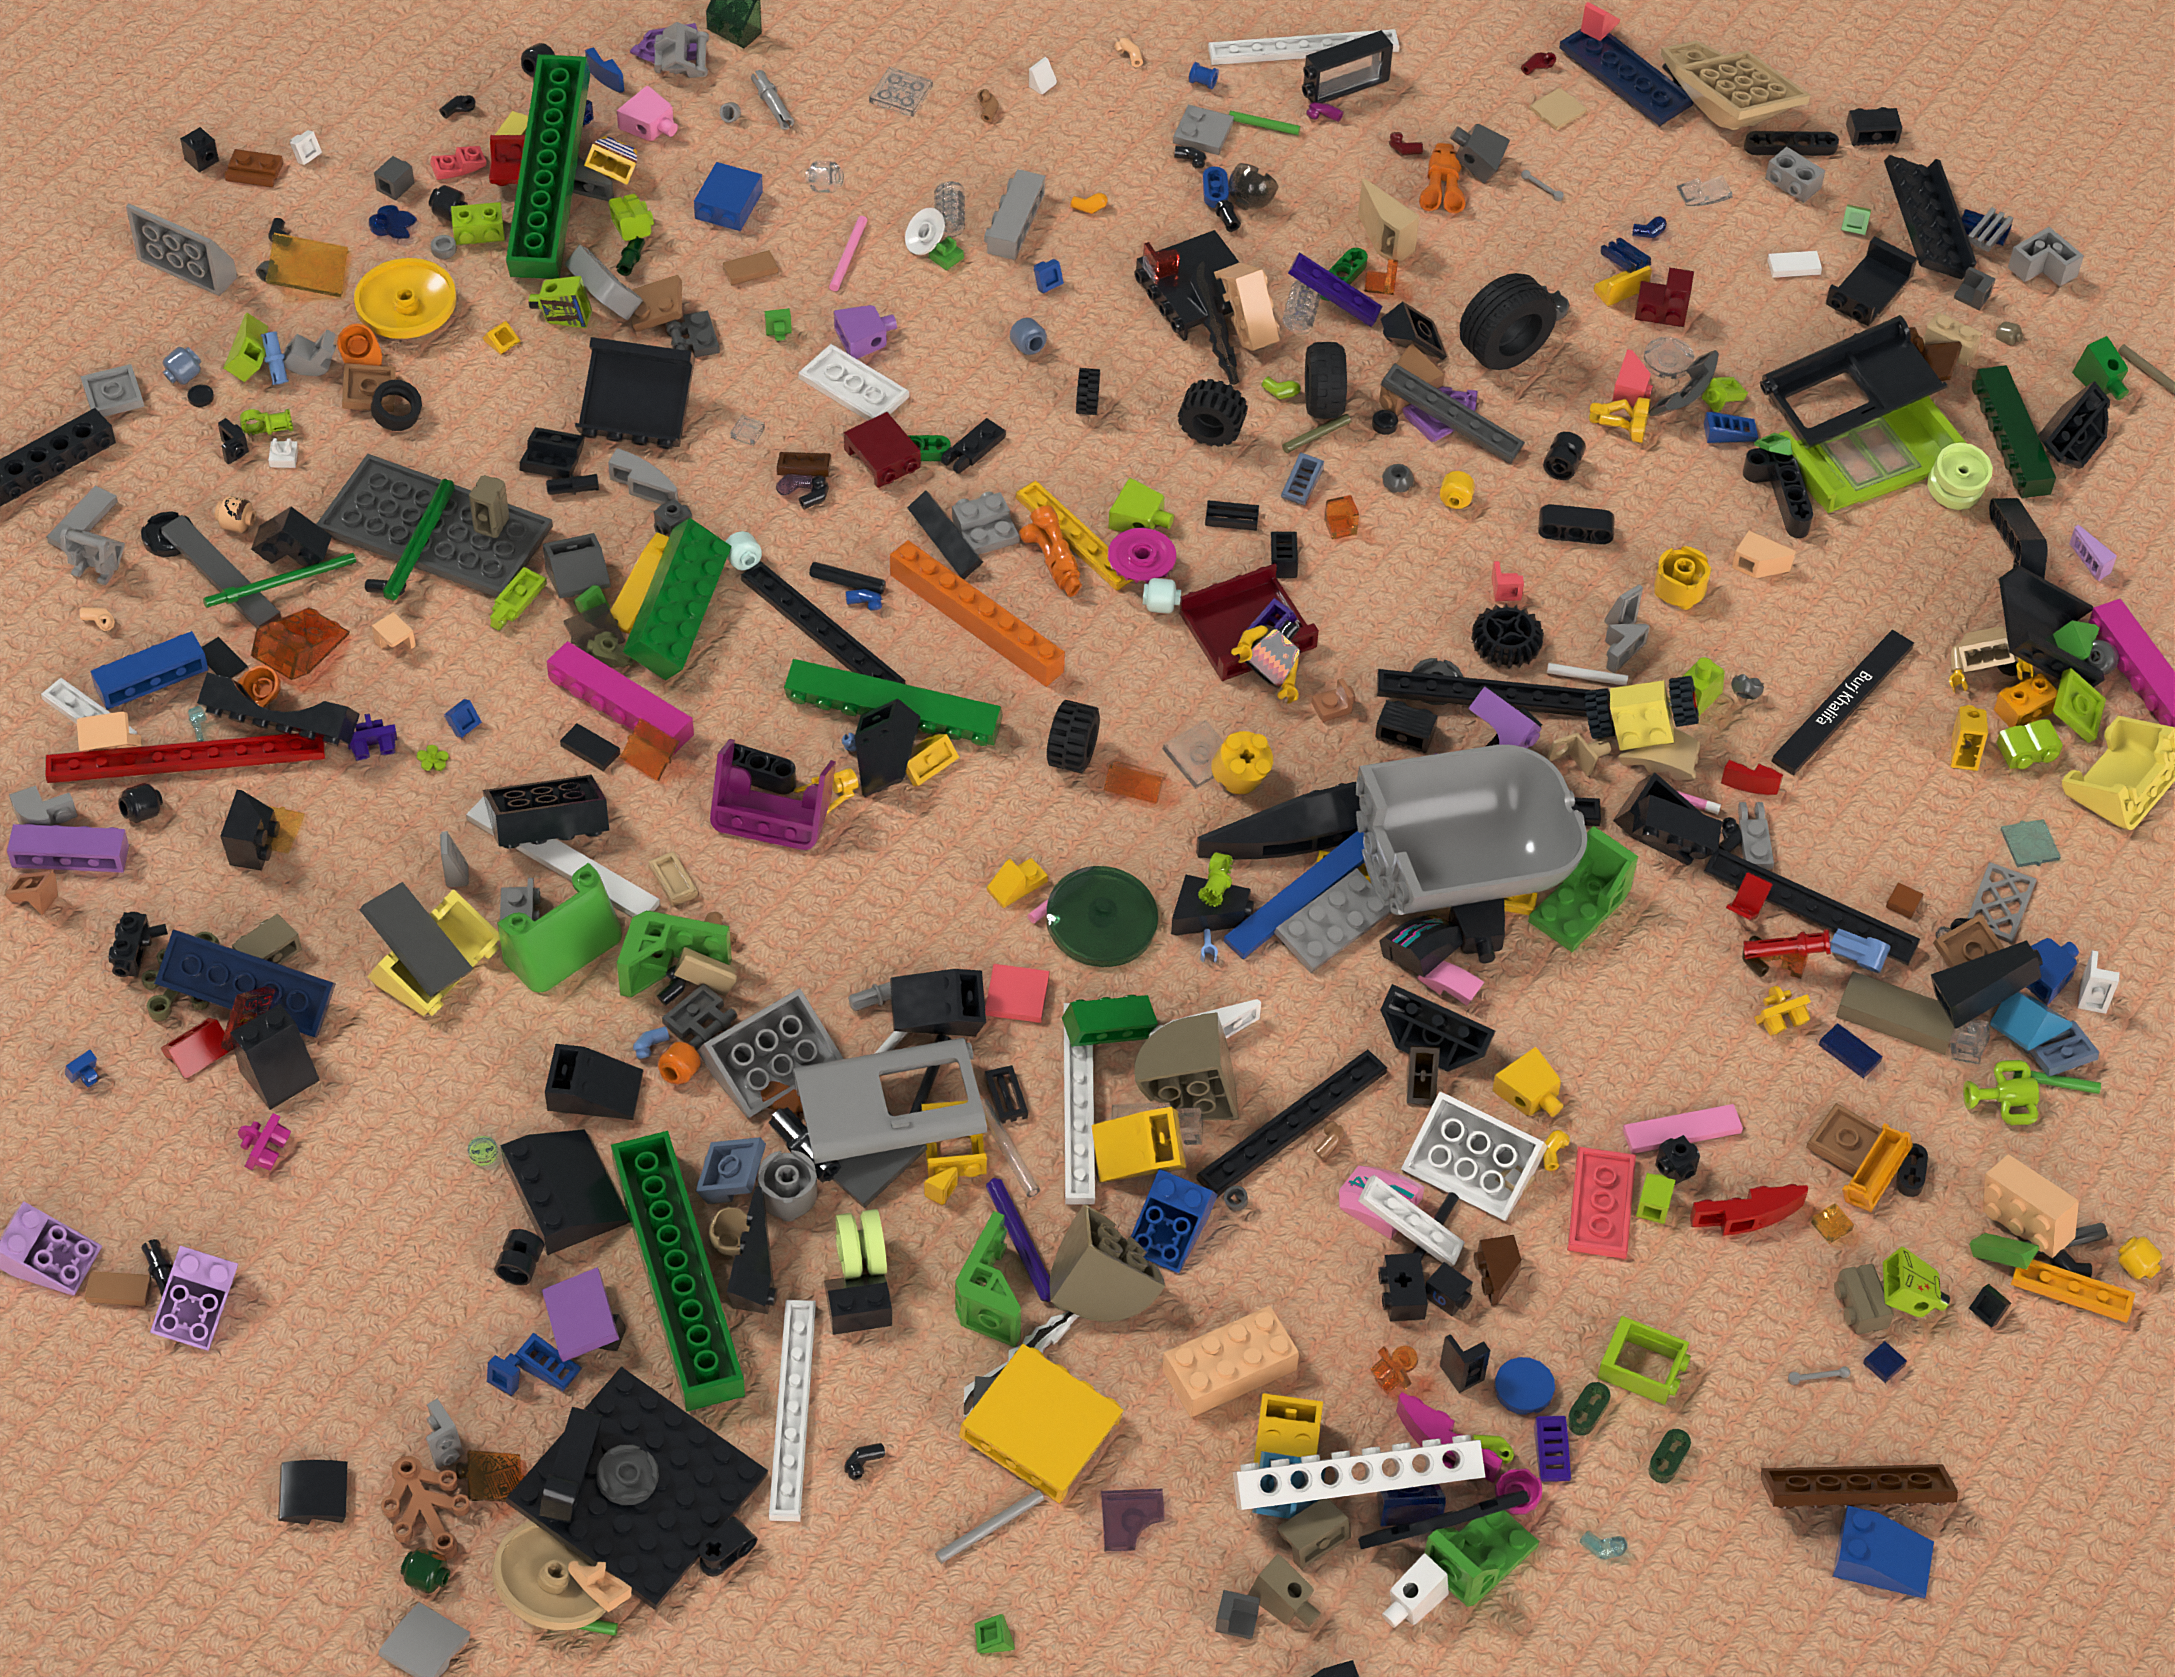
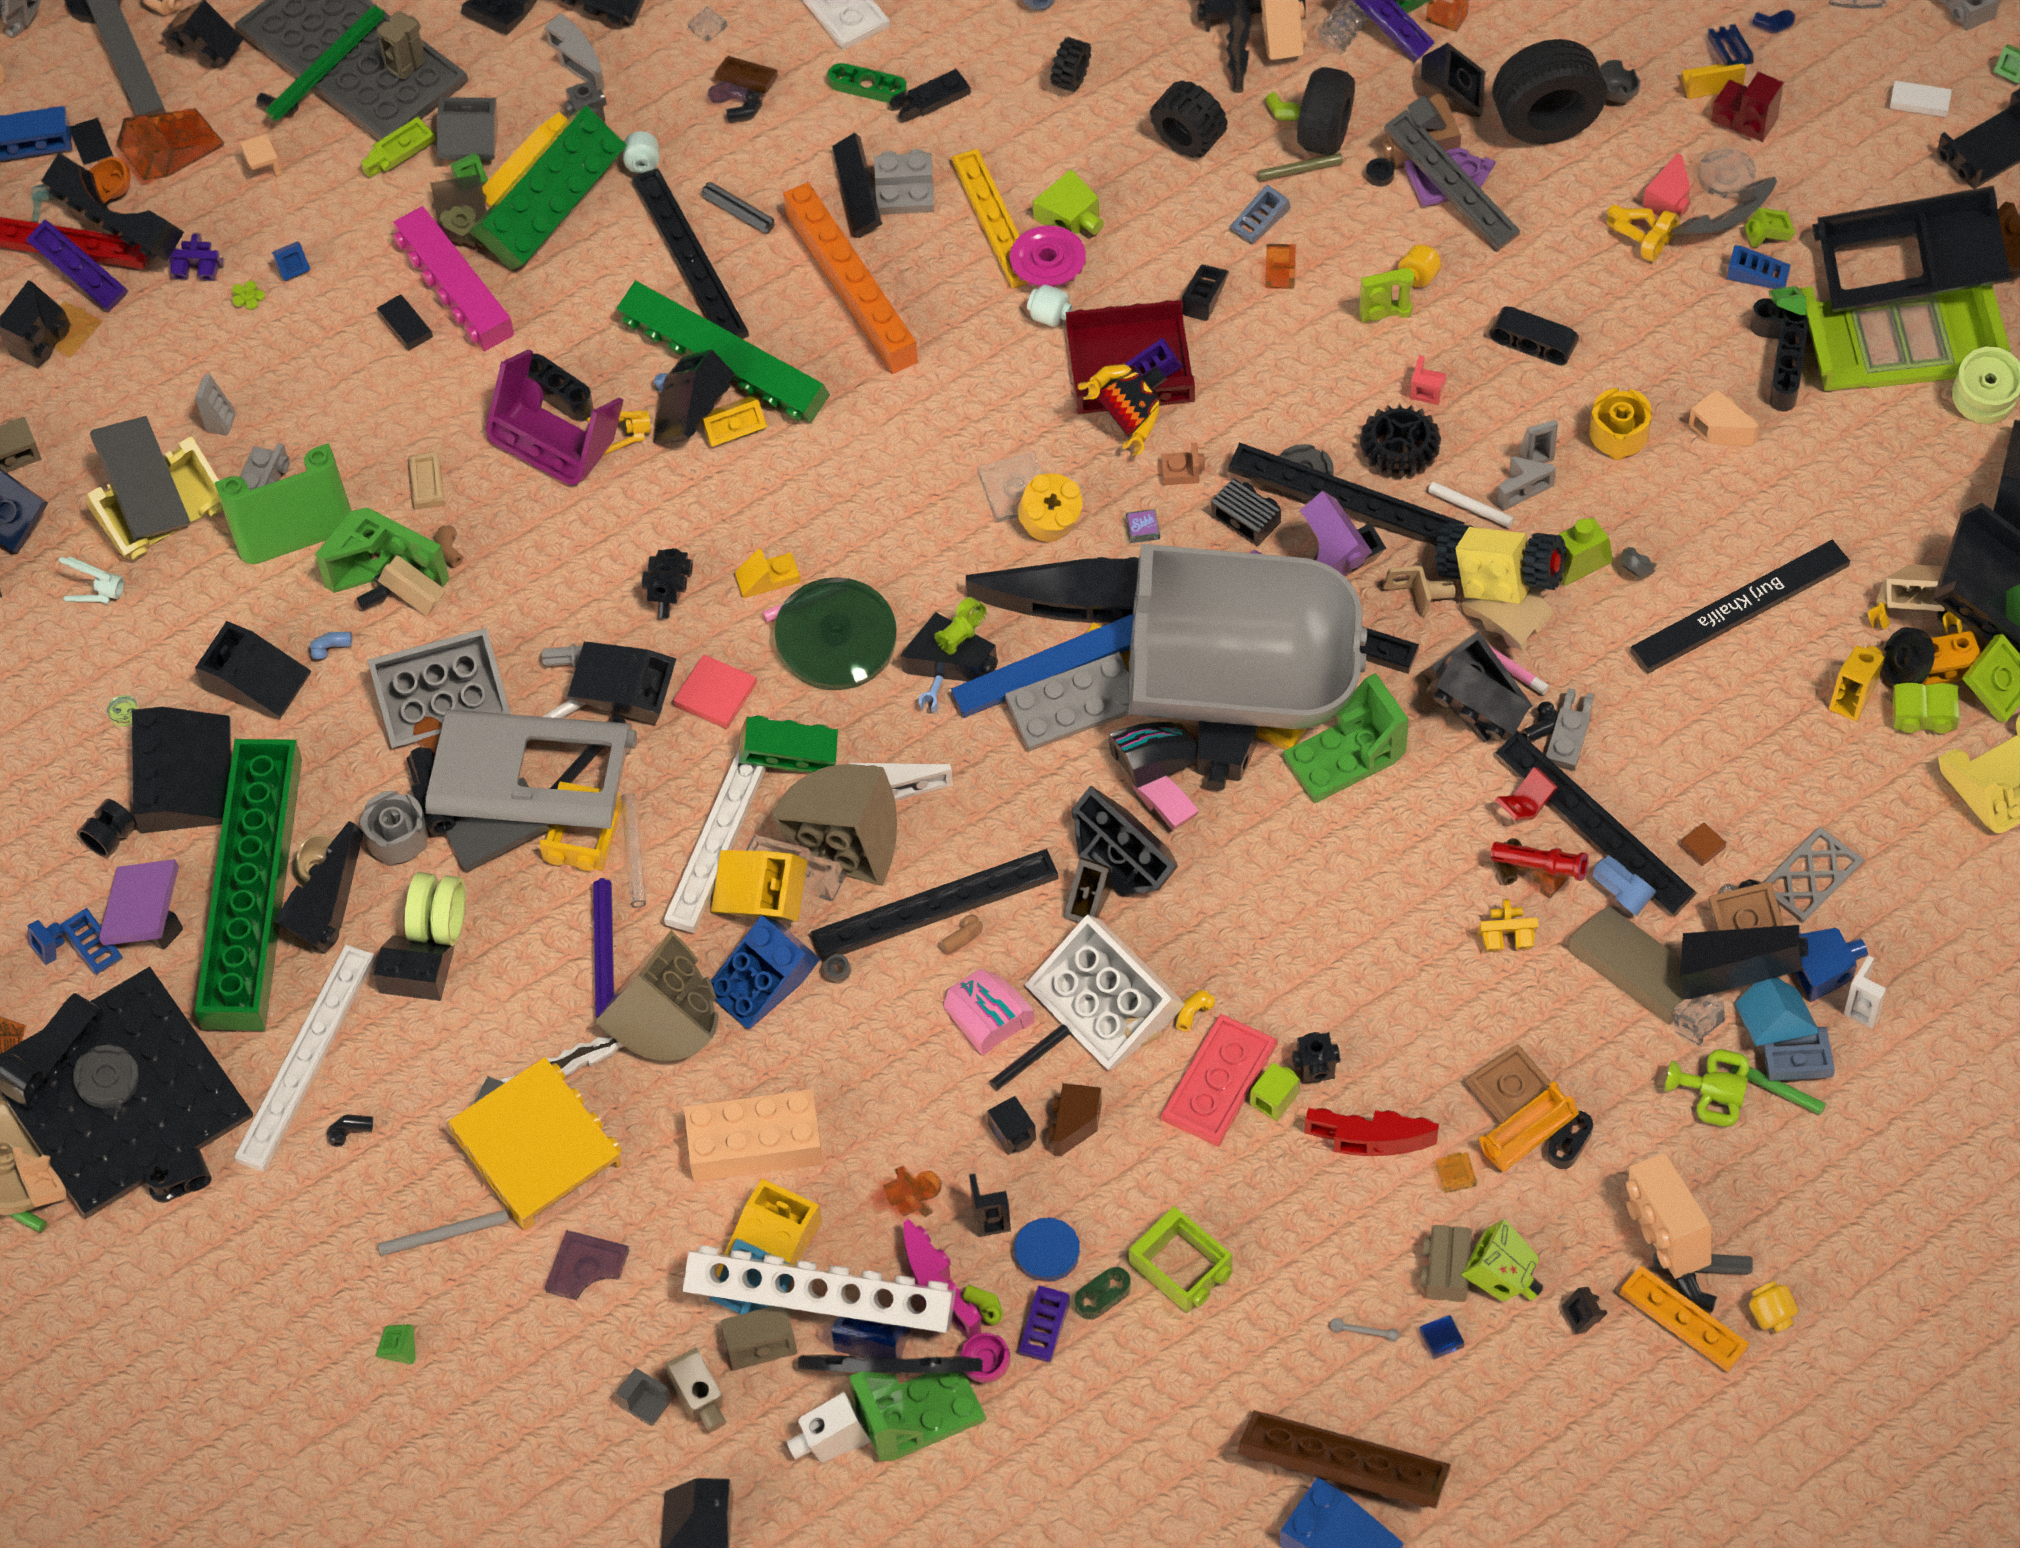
camera: 25 degrees right, 5 degrees up
green bar [203,553,356,608] -> none
white tile [466,796,660,917] -> none
black slope [483,775,609,849] -> none
black axle [546,474,599,495] -> none
clear orange piece [620,718,680,781] -> none
orange head [658,1042,701,1085] -> none
dark grey plate [662,983,738,1051] -> none
sand blue plate [696,1137,766,1204] -> none
dark red panel [843,412,921,488] -> none
blue arm [845,589,883,611] -> none
yellow slope [924,1166,958,1205] -> none
bright green bracket [955,1211,1021,1348] -> none
black tile [985,1065,1028,1124] -> none
orange piece [1019,505,1082,597] -> none
black tyre [1047,700,1100,774] -> none
clear orange panel [1104,761,1167,804] -> none
black tile [1205,500,1259,531] -> none
white tile [1358,1175,1465,1267] -> none
black brick [1378,1253,1428,1322] -> none
dark grey plate [1382,464,1414,493] -> none
yellow torso [1492,1047,1563,1117] -> none
black wheel [1543,432,1586,480] -> none
clear light blue arm [1579,1530,1628,1559] -> none
bright pink tile [1623,1104,1743,1154] -> none
clear green beam [1648,1429,1691,1483] -> none
red slope [1721,759,1783,795] -> none
clear blue tile [1819,1023,1883,1079] -> none
bright green slope [1969,1233,2039,1270] -> none
clear light blue piece [2000,819,2061,868] -> none
none -> dark purple tile [26,219,128,312]
none -> light aqua plant [59,556,124,604]
none -> black brick [642,548,693,618]
none -> tile [1126,509,1160,543]
none -> lime plate [1359,268,1415,323]
none -> dark grey slope [1408,95,1446,130]
none -> black tile [1882,627,1935,685]

